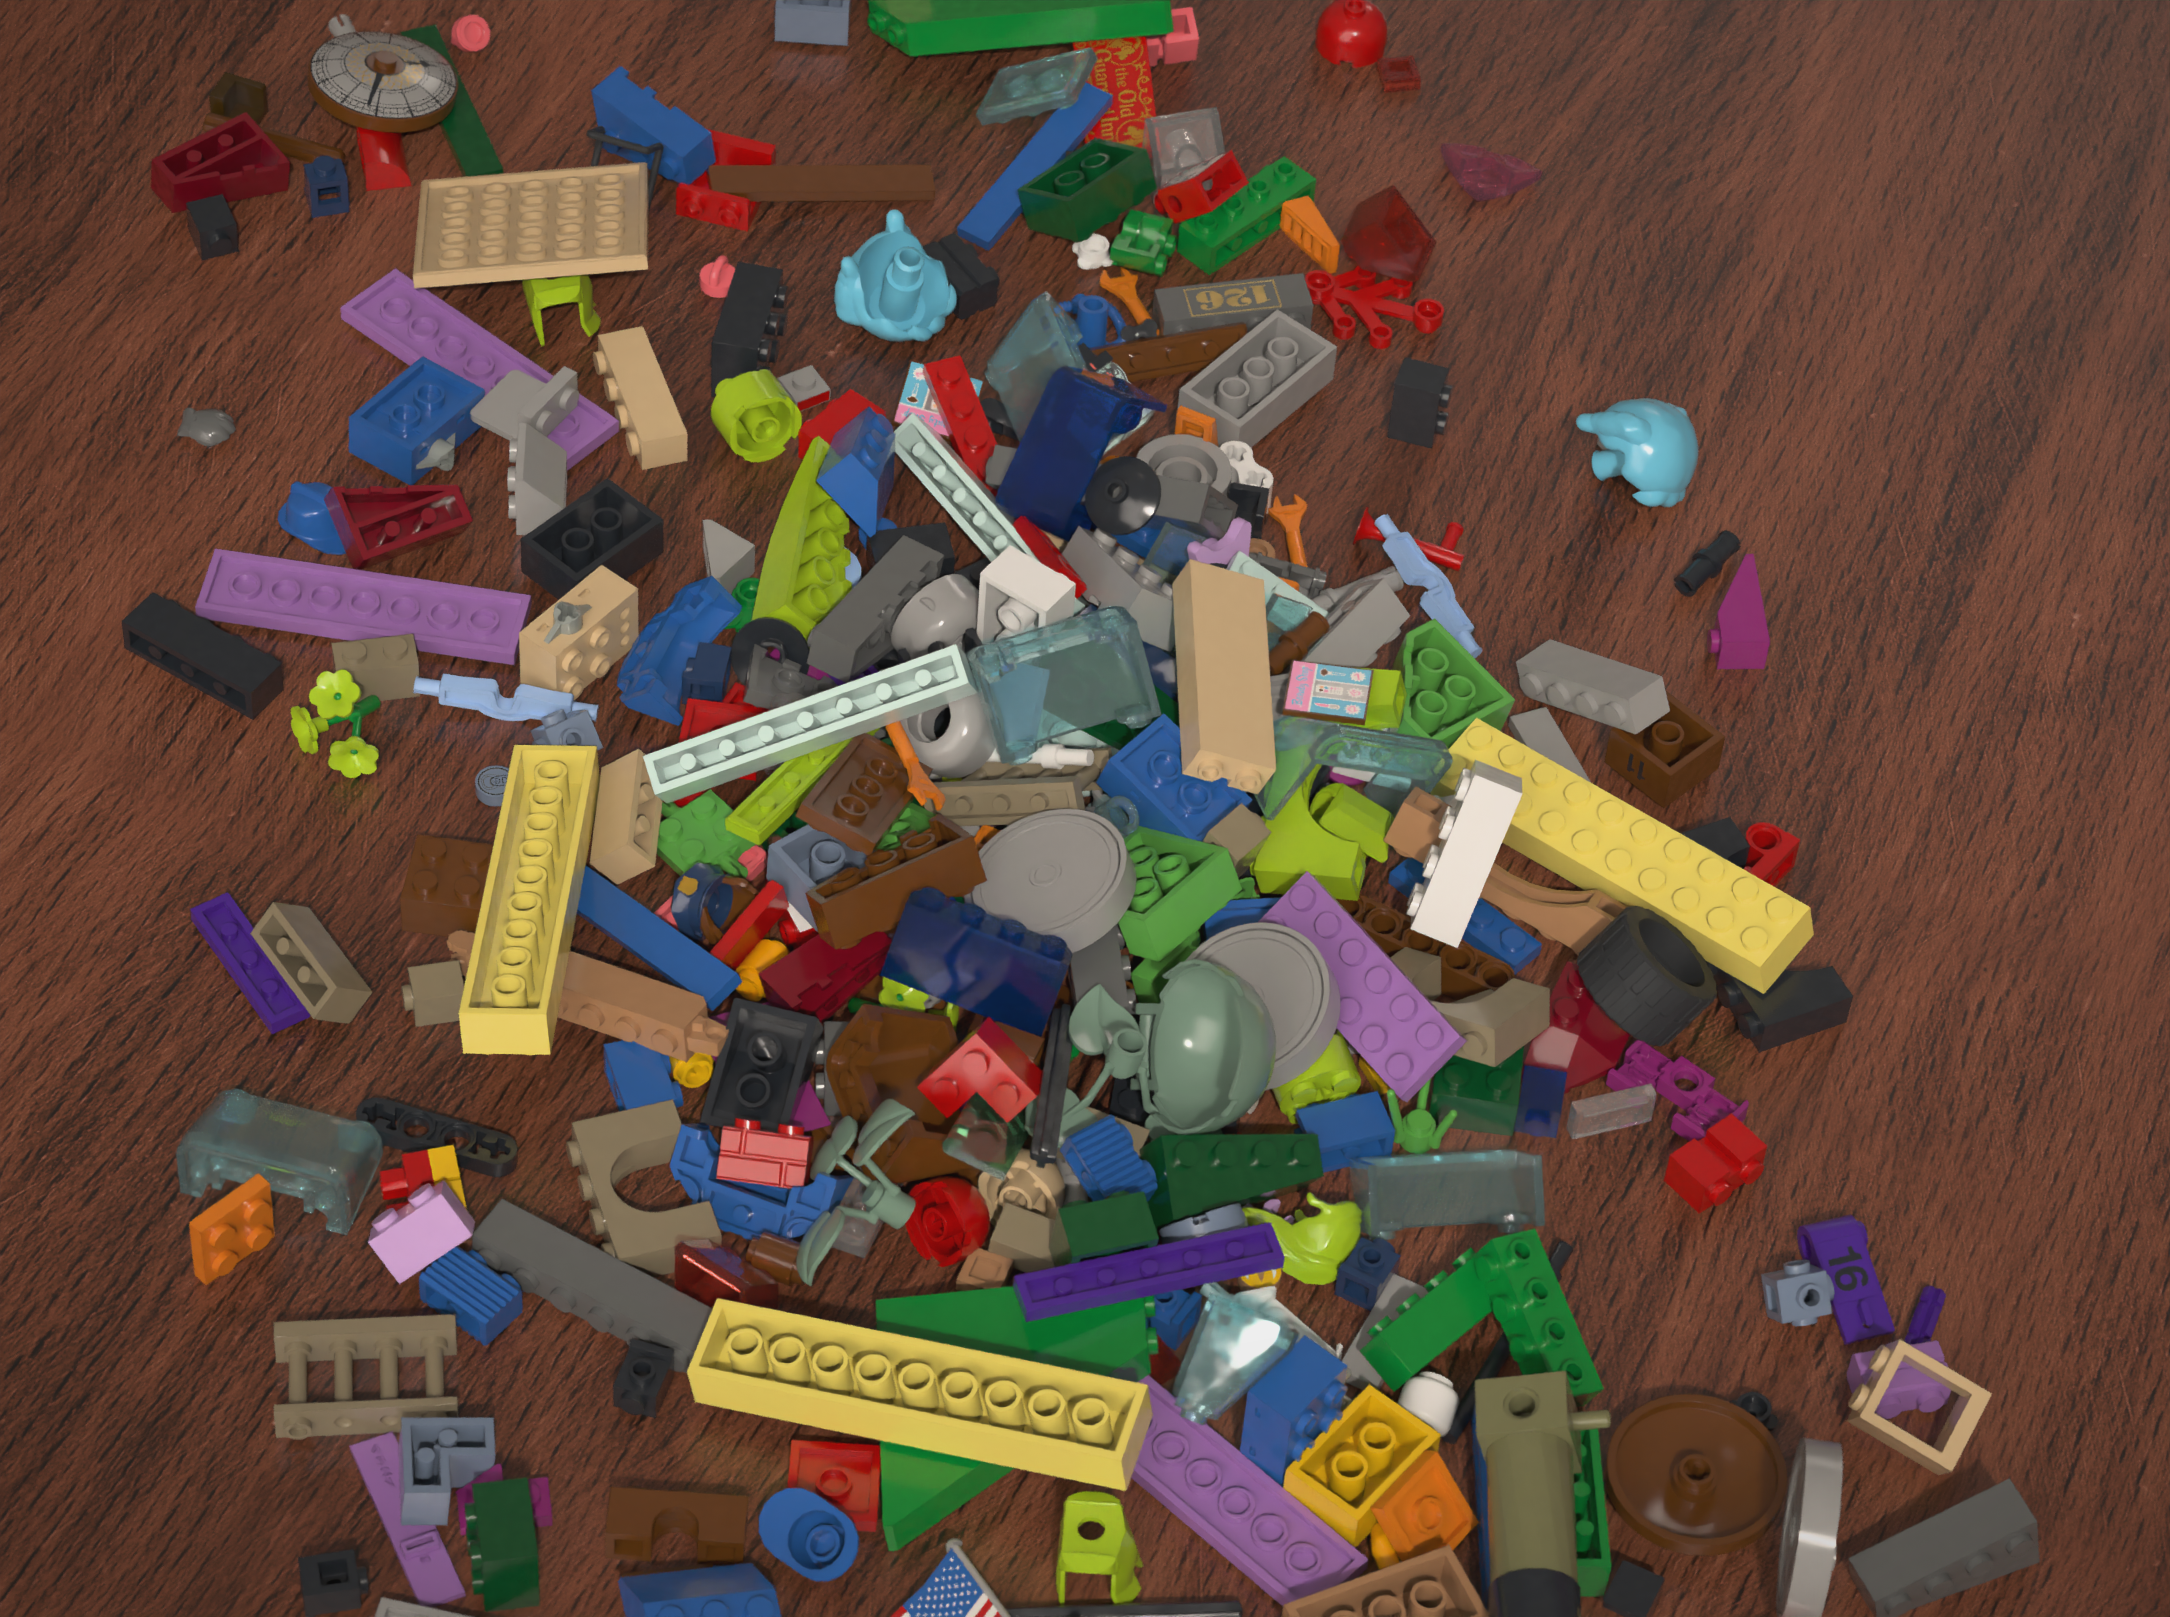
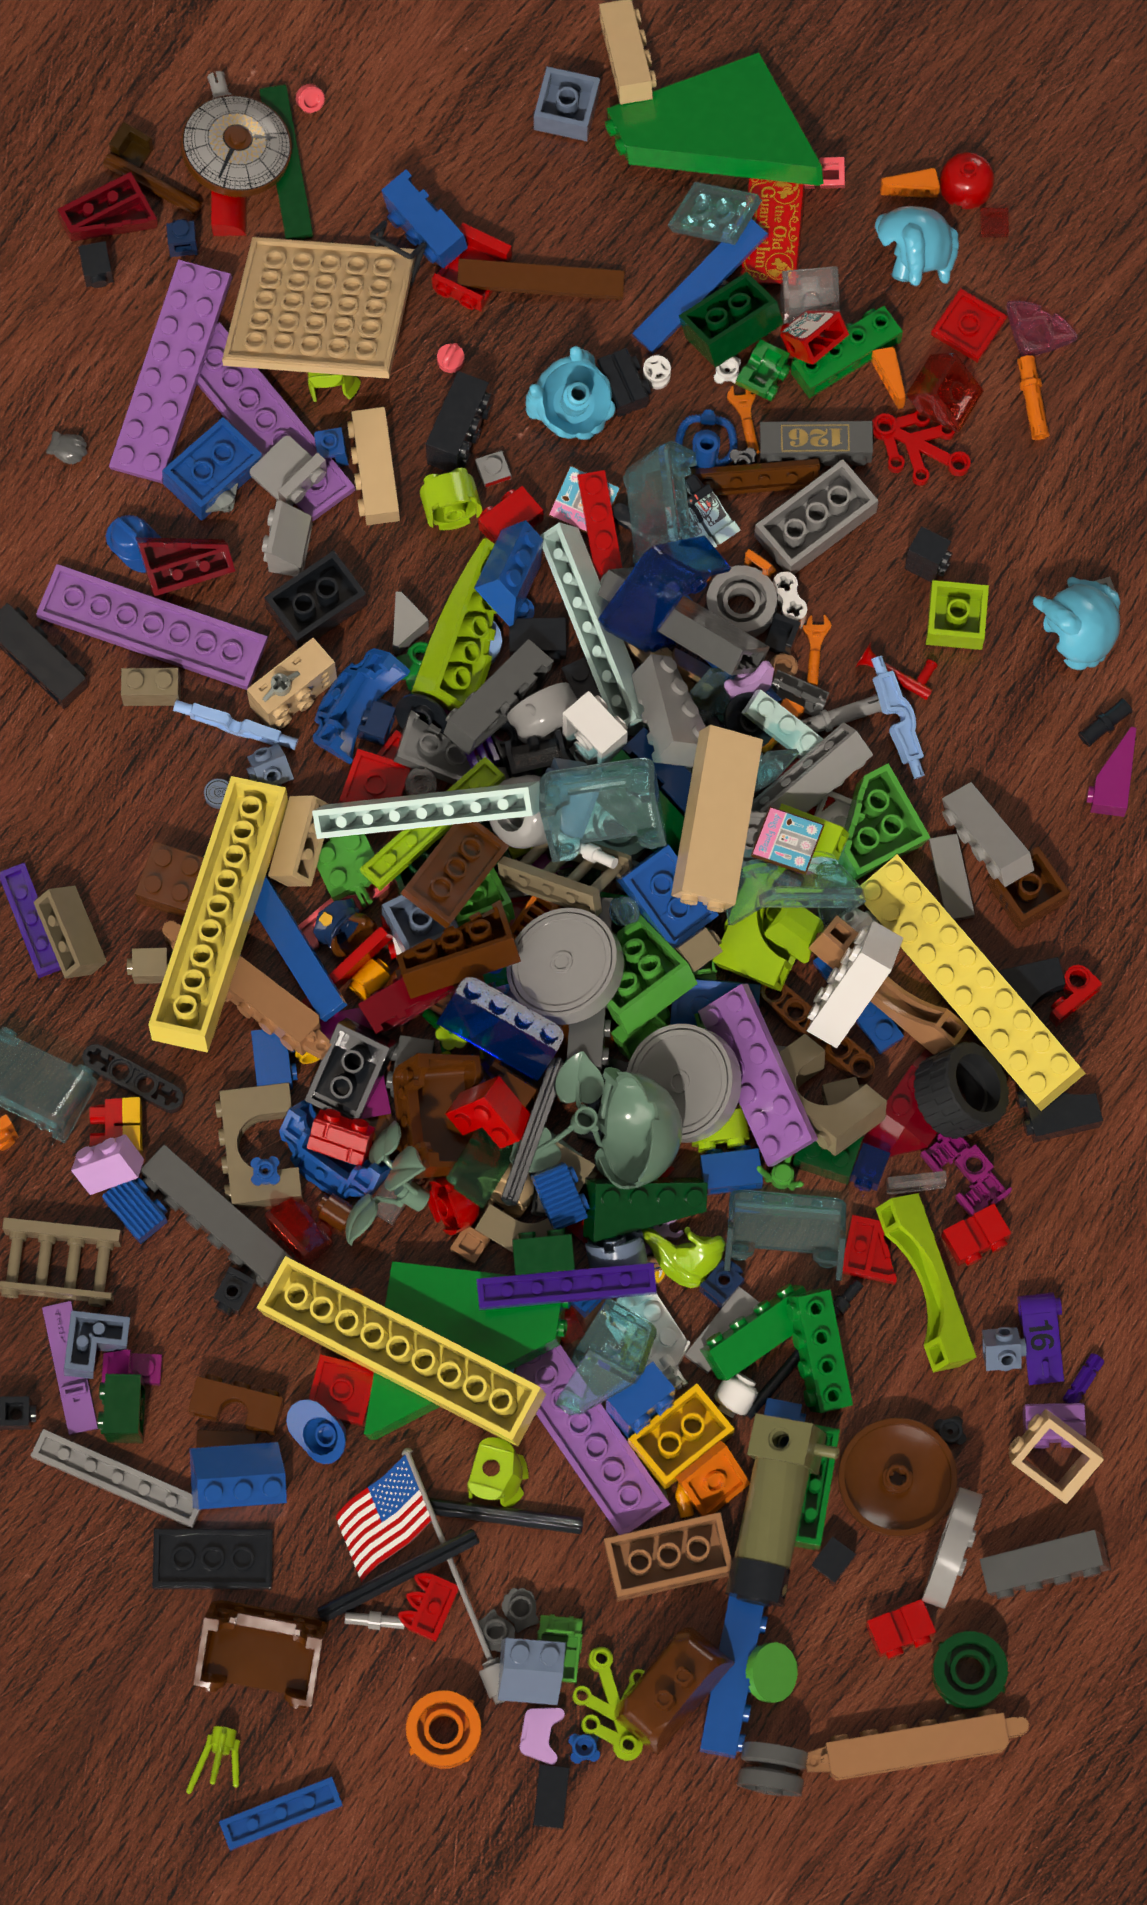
camera: 15 degrees right, 25 degrees up
lime plant [291,670,381,778] -> none
orange piece [885,721,946,811] -> none
red tile [1012,515,1087,599] -> none
black dish [1085,456,1161,535] -> none
reddish brown pin [1269,611,1330,676] -> none
none -> medium lavender plate [109,260,232,484]
none -> blue plate [250,1156,280,1186]
none -> blue bracket [314,427,349,467]
none -> white wheel [643,355,671,390]
none -> red wing [840,1215,897,1285]
none -> medium azure piece [875,206,959,286]
none -> lime arch [875,1193,977,1373]
none -> orange slope [880,168,940,198]
none -> lime brick [926,580,989,650]
none -> red tile [931,288,1008,363]
none -> orange pin [1017,355,1049,440]

